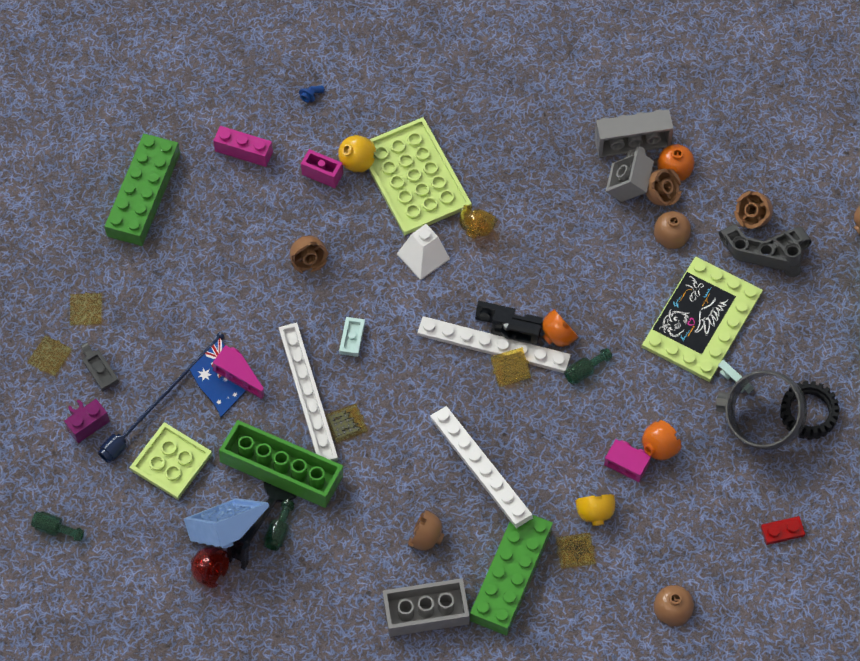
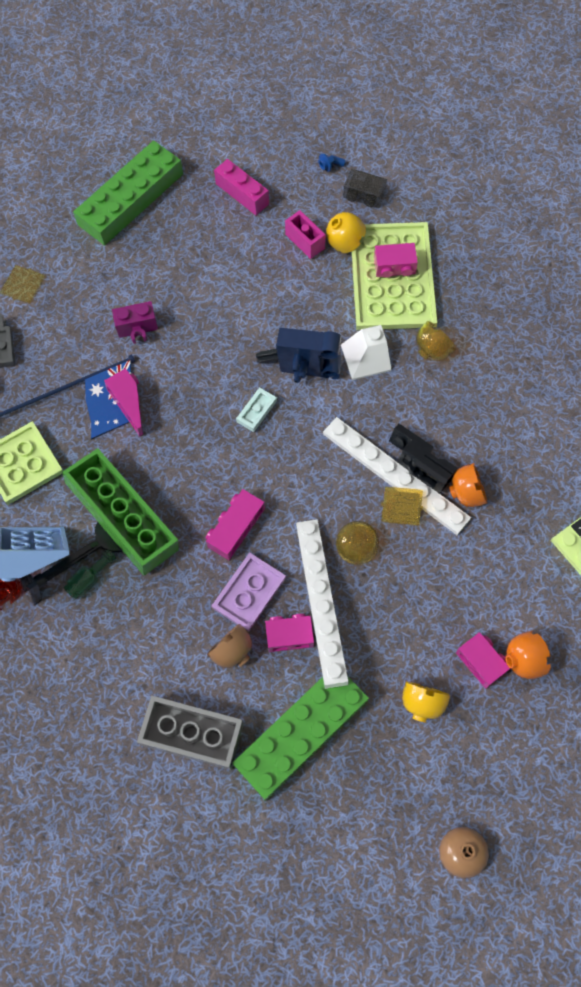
camera: 25 degrees right, 5 degrees up
white plate [279,322,338,462] -> none
medium nougat cylinder [290,235,328,273] -> none
piece [325,403,368,443] -> none
clear yellow piece [556,533,596,569] -> none
clear green piece [564,348,612,384] -> none
none -> magenta brick [112,301,158,344]
none -> dark pink brick [206,489,265,561]
none -> lavender plate [211,552,286,632]
none -> dark blue piece [256,328,343,383]
none -> dark pink brick [265,614,314,652]
none -> clear yellow cylinder [336,520,379,565]
none -> clear smoke brick [343,168,387,208]
none -> dark pink brick [374,243,418,278]

